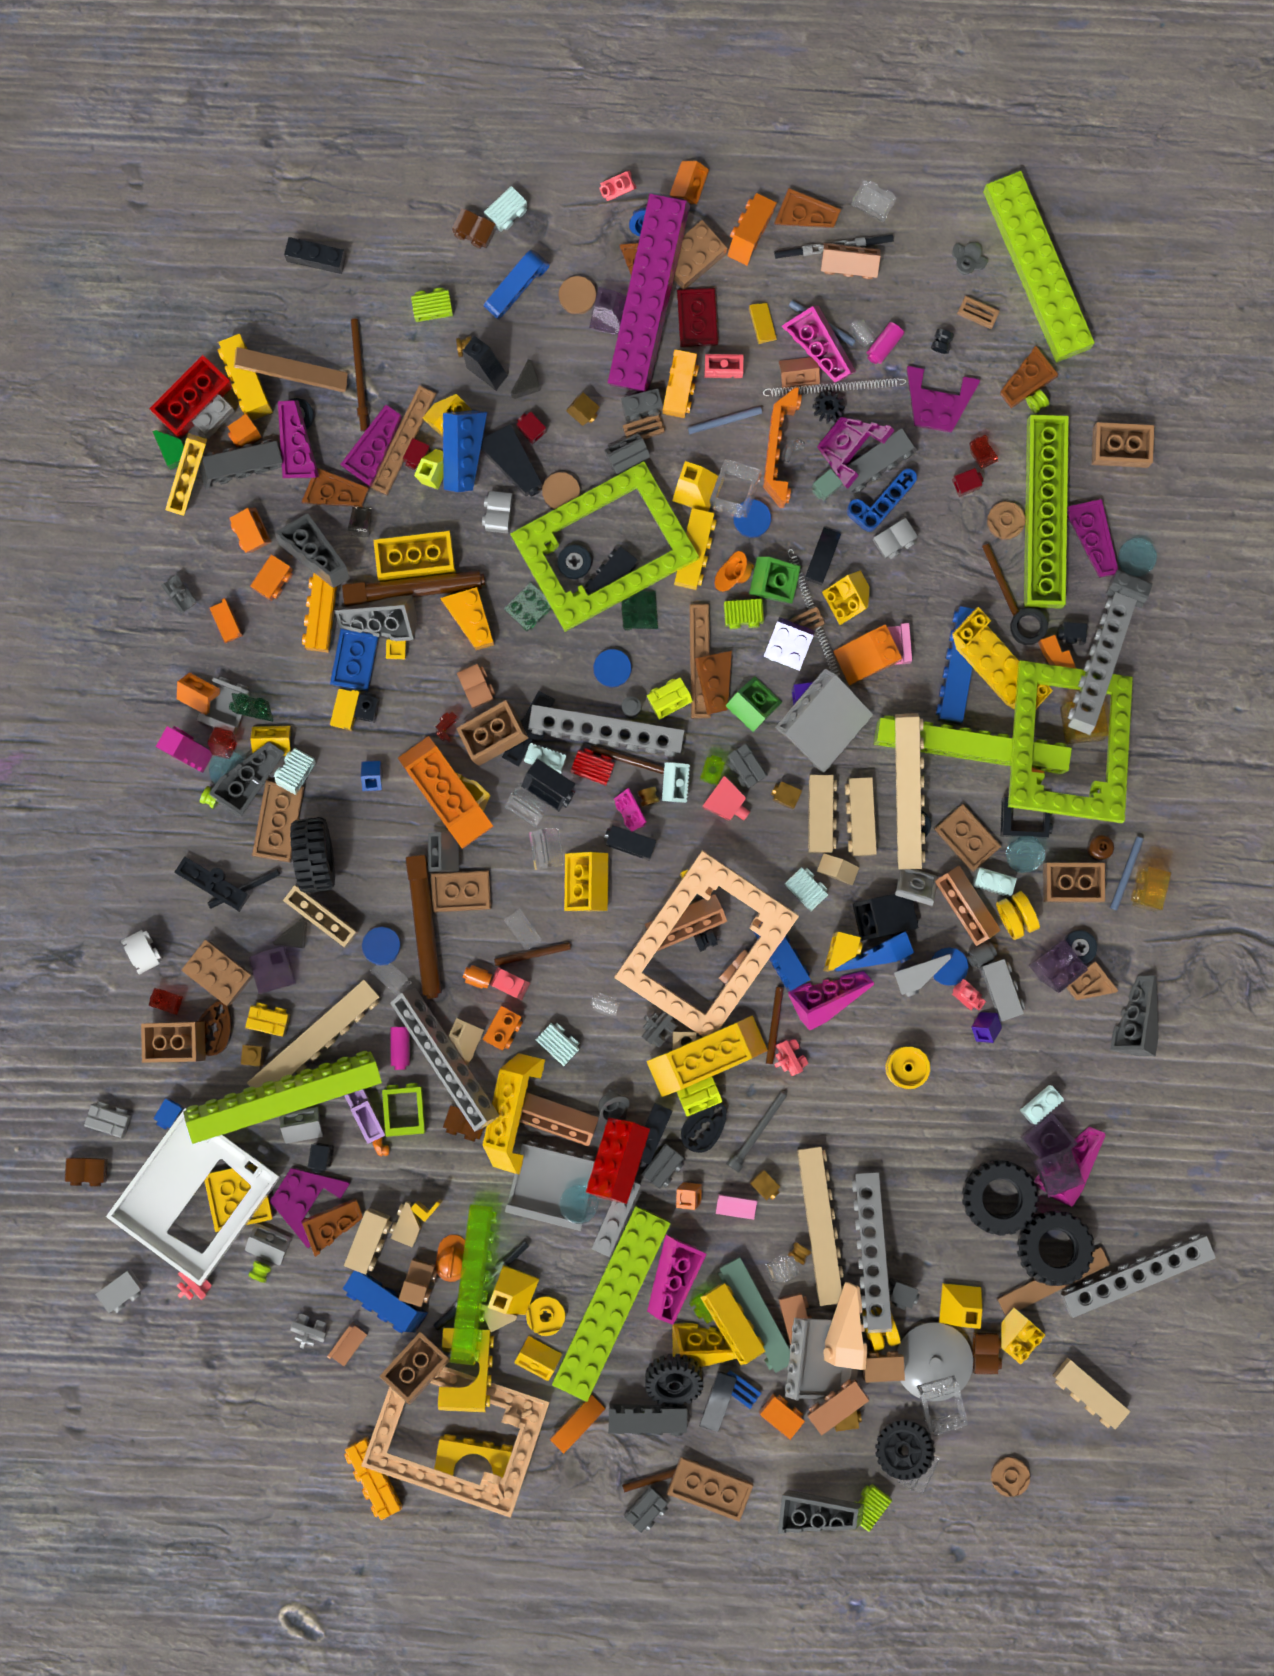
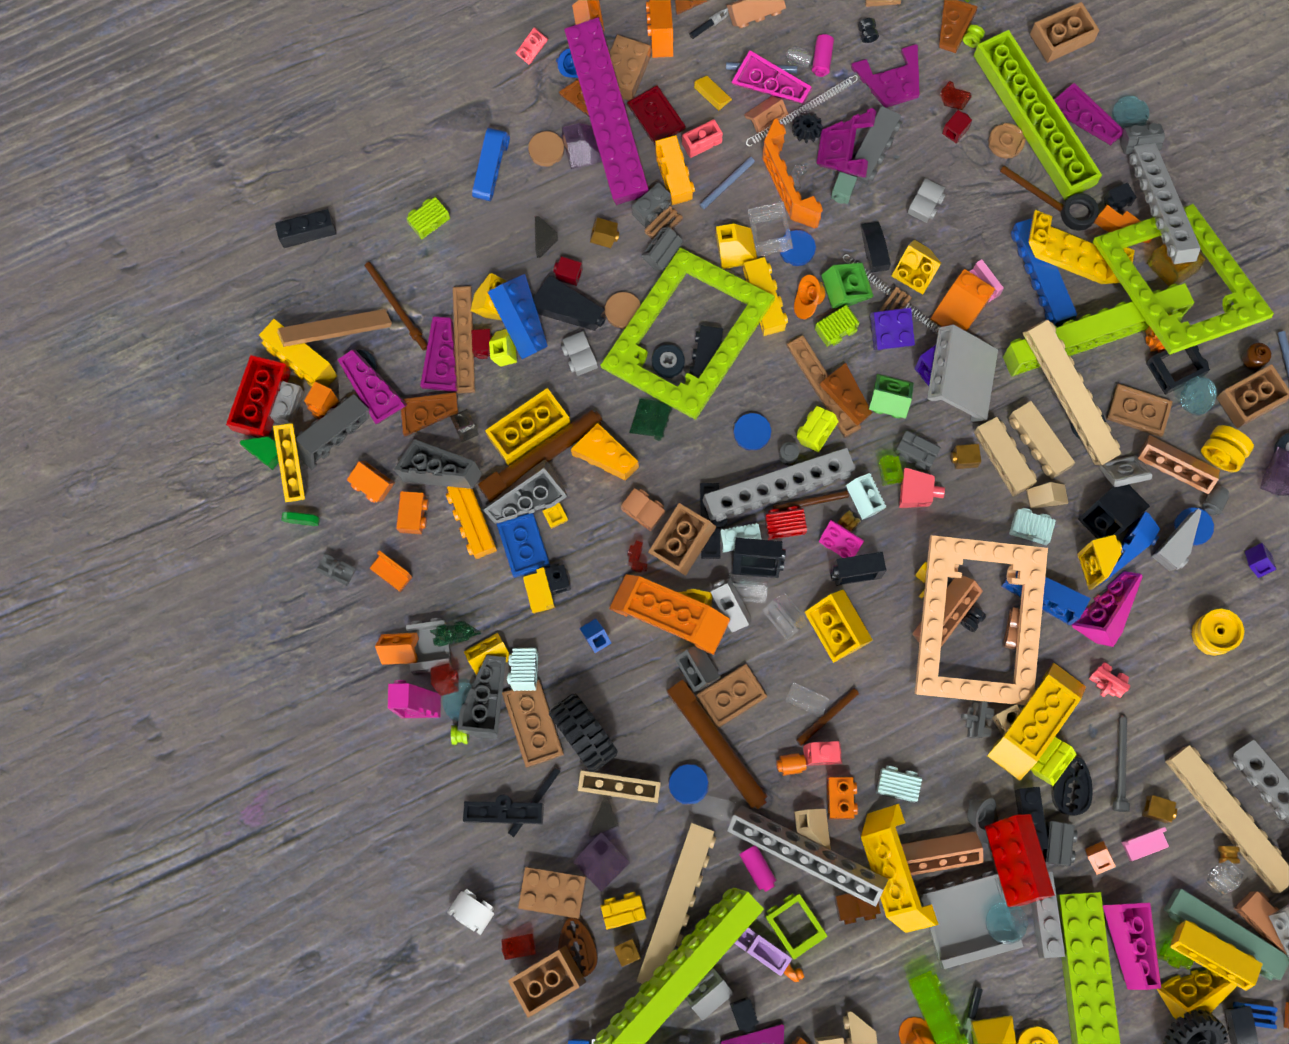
camera: 20 degrees left, 10 degrees down
yellow panel [410,1199,443,1222] -> none
reddish brown brick [452,208,497,249] -> none
pearl gold wheel [456,336,471,357] -> none
black slope [462,336,508,391] -> none
light aqua brick [484,186,527,232] -> none
clear brick [590,992,620,1017] -> none
clear green hinge [621,591,658,631] -> none
reddish brown bar [766,987,783,1064] -> none
blue beam [847,469,917,532] -> none
coral hips [952,979,986,1011] -> none
light aqua brick [972,867,1017,897] -> none
light grey brick [980,959,1025,1022] -> none
none -> green tile [281,512,320,526]
none -> light grey brick [710,579,752,633]

